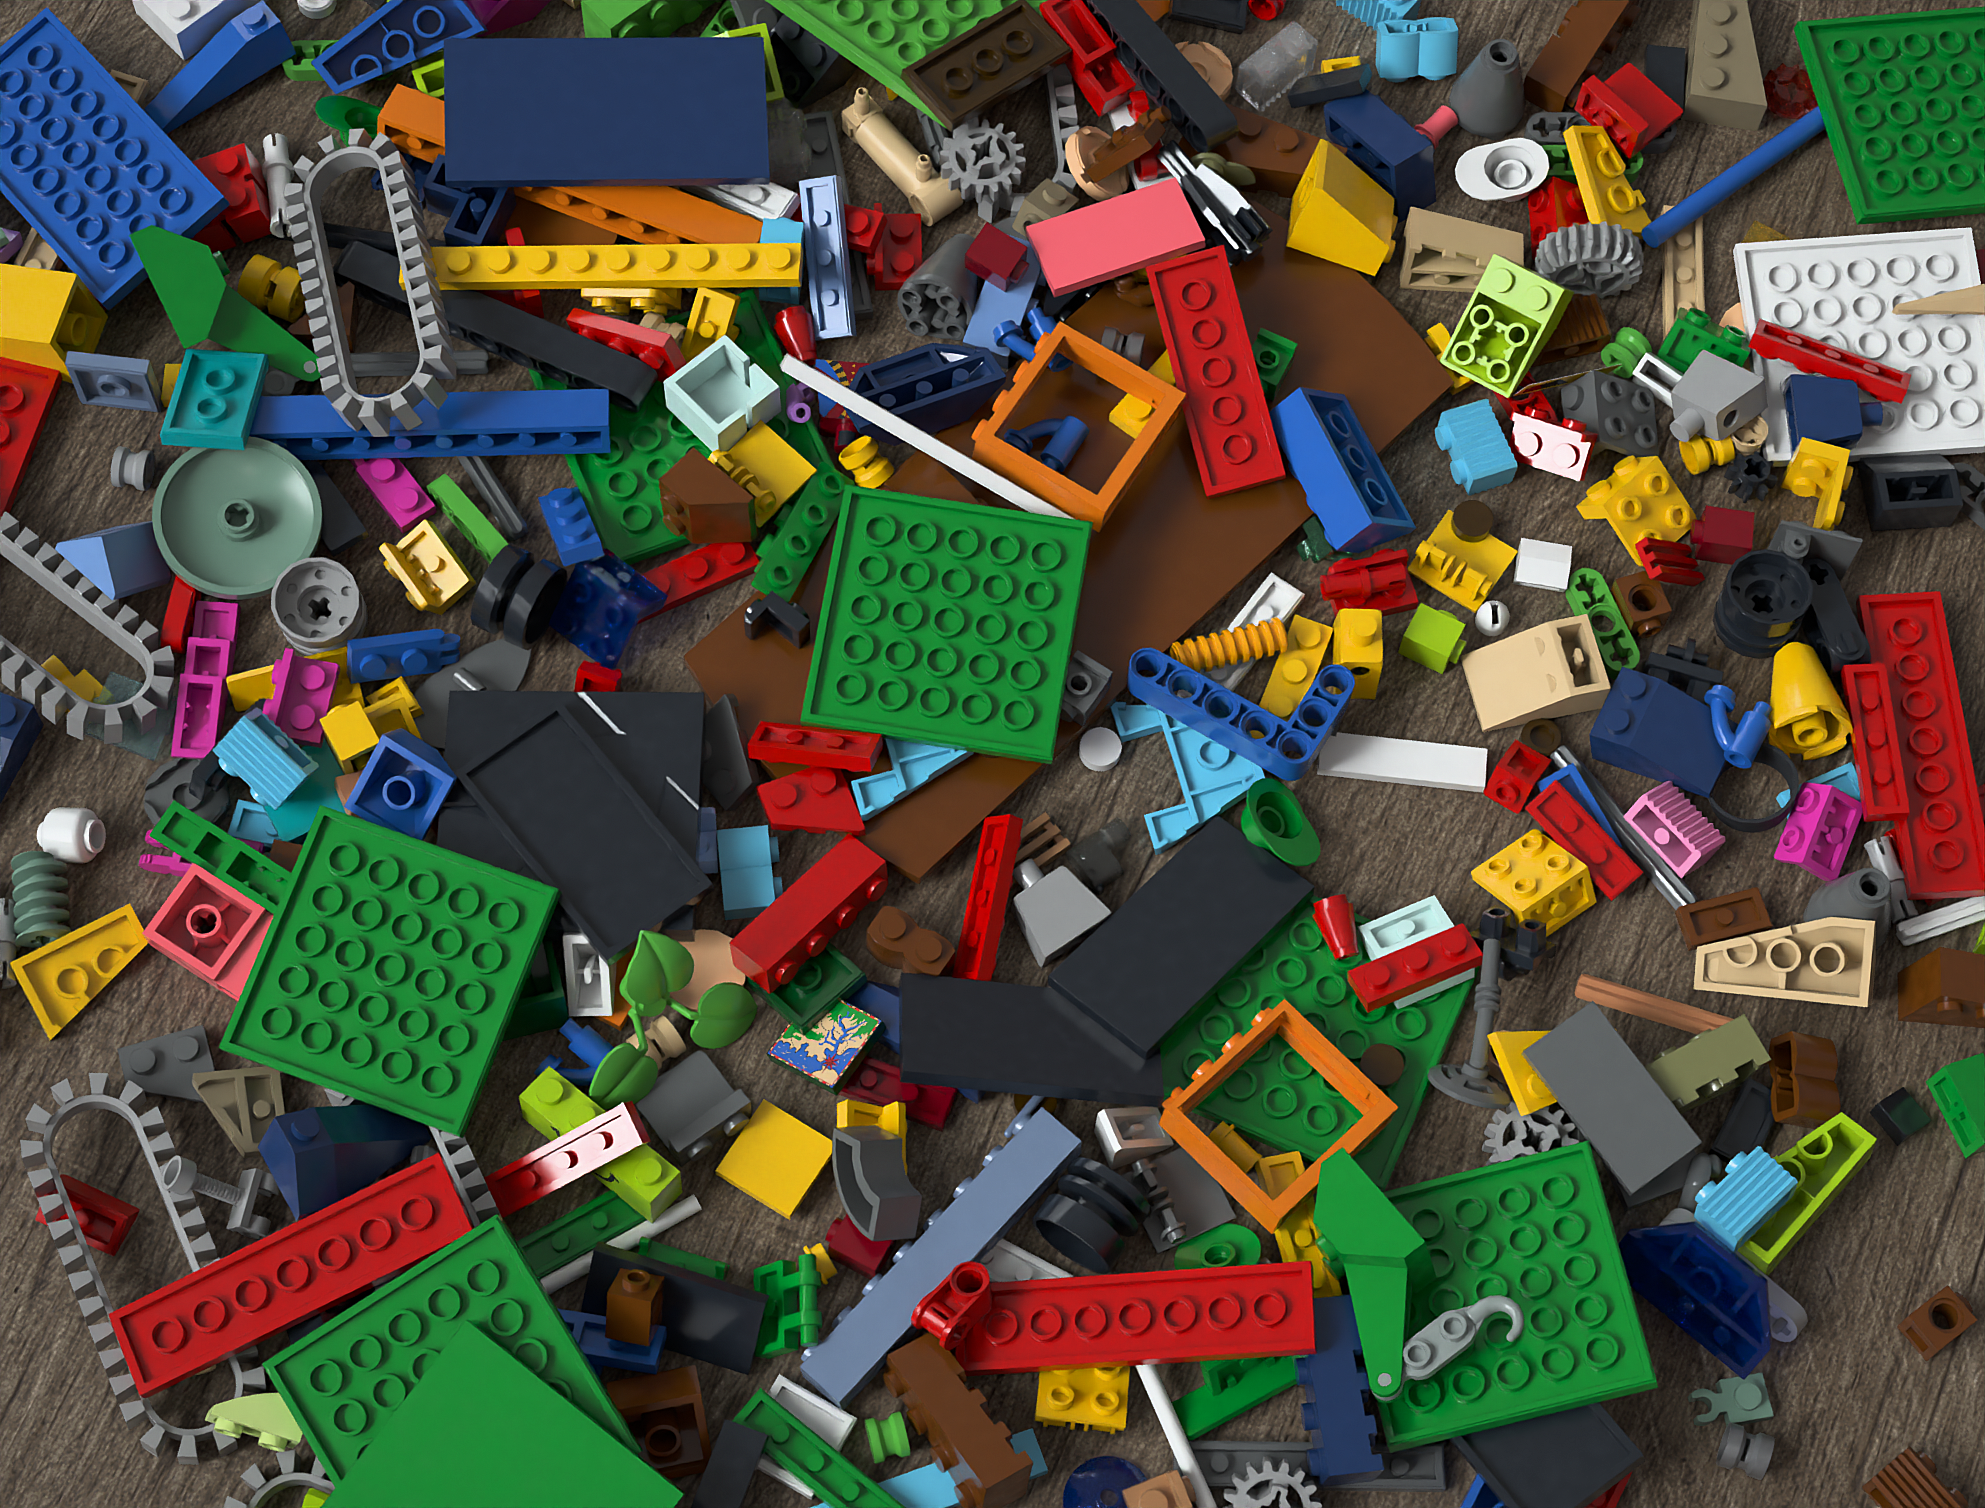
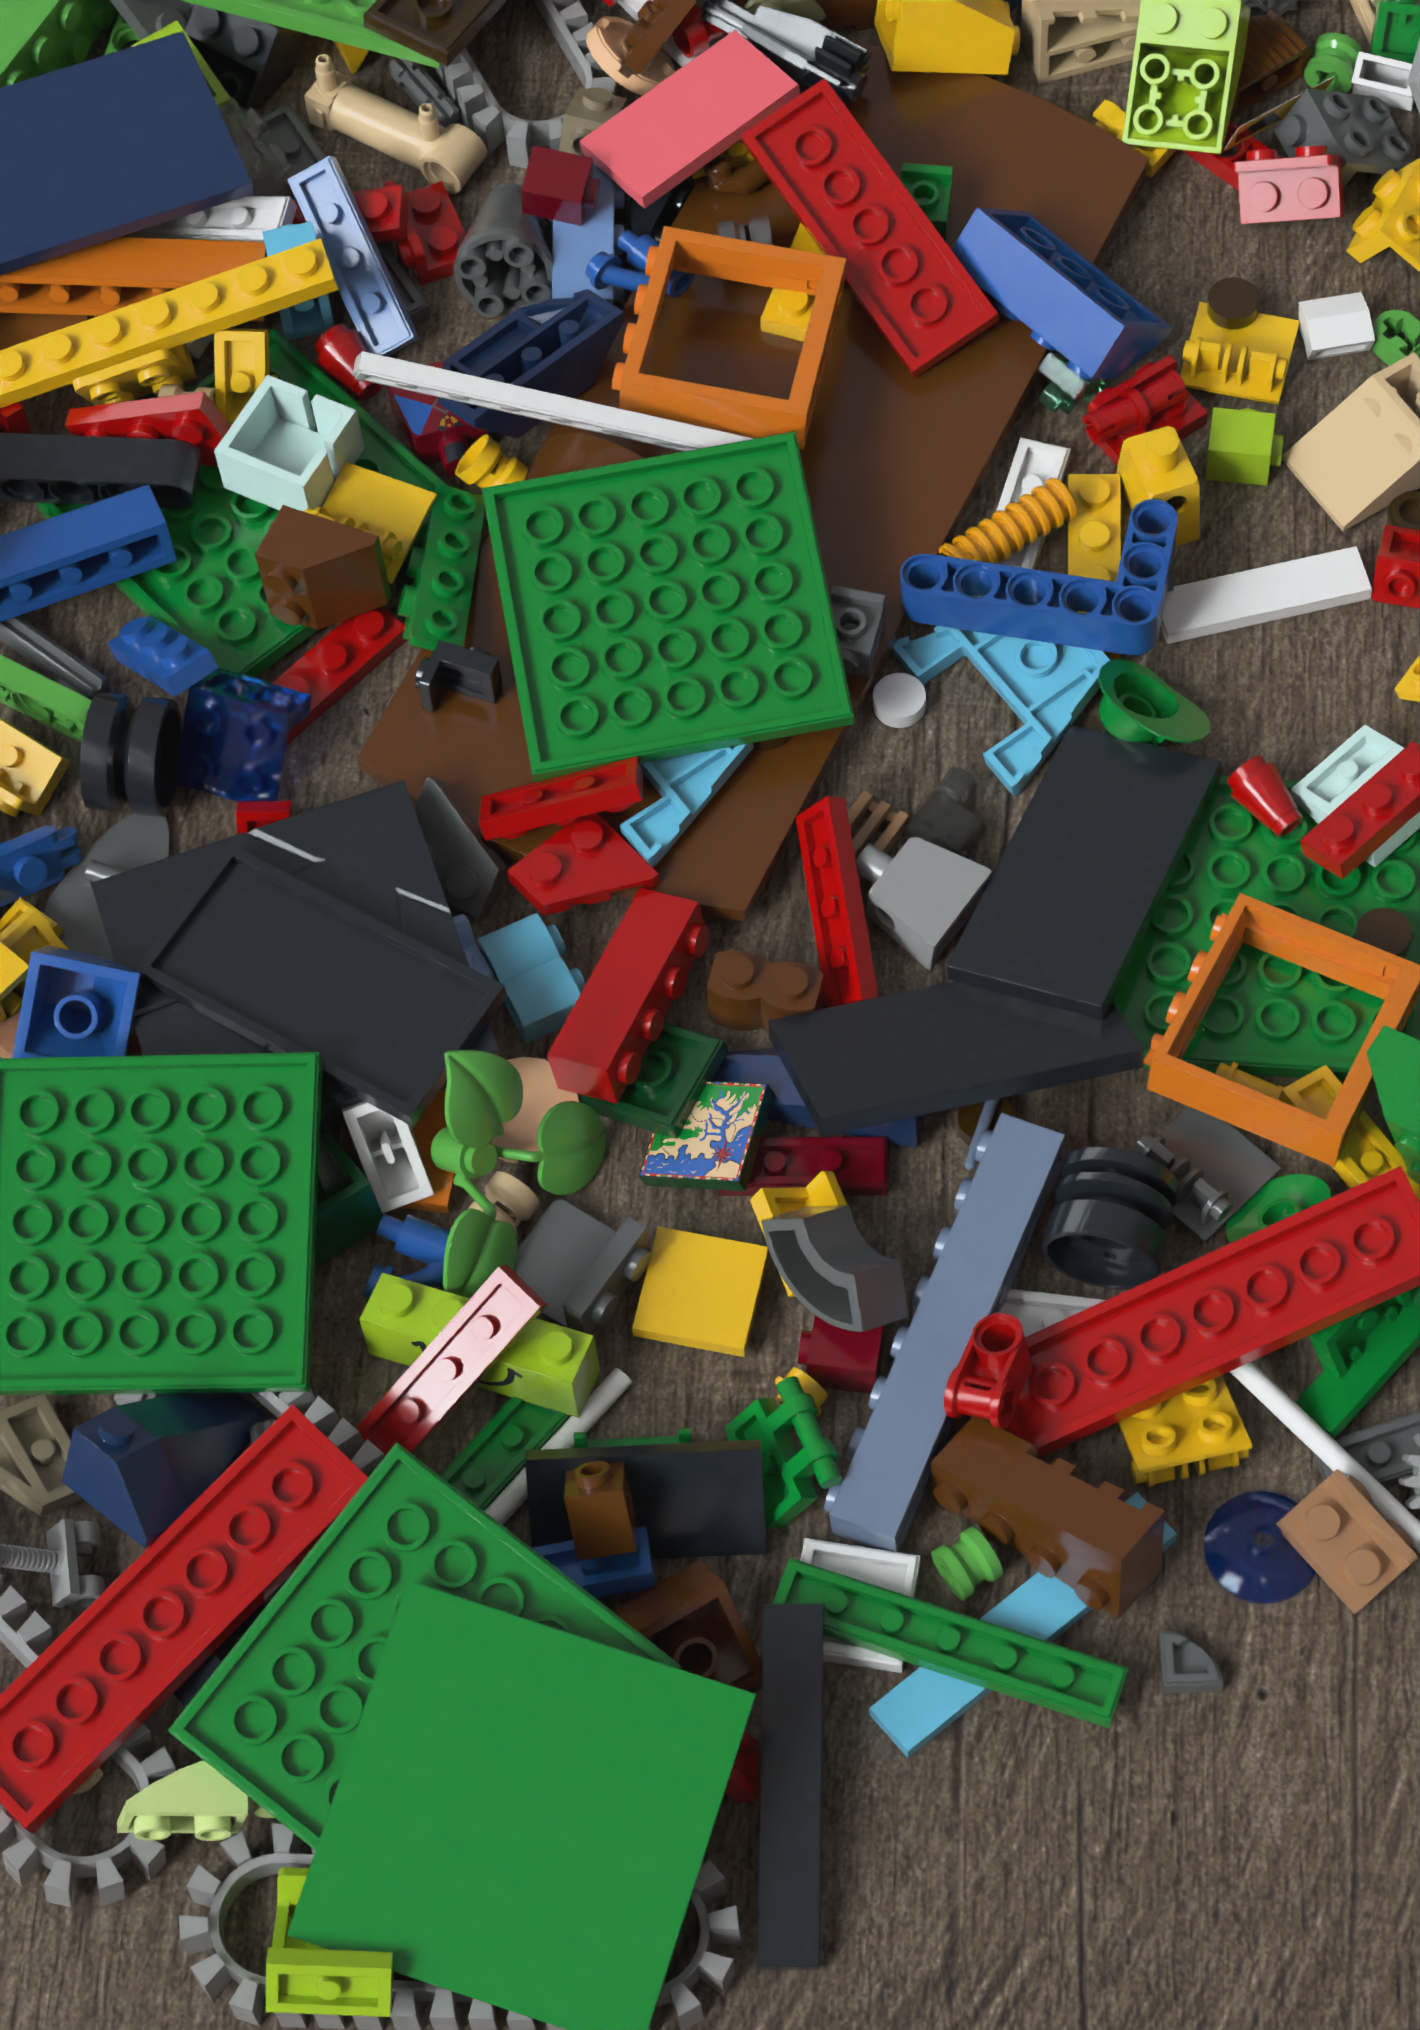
camera: 10 degrees left, 5 degrees down
medium lavender arm [786,382,815,423] -> none
light grey gear [939,119,1025,203] -> none
blue plant [1004,416,1089,472] -> none
white slope [1094,1106,1174,1170] -> none
medium azure brick [1435,399,1518,496] -> none
white hinge [1475,600,1510,636] -> none

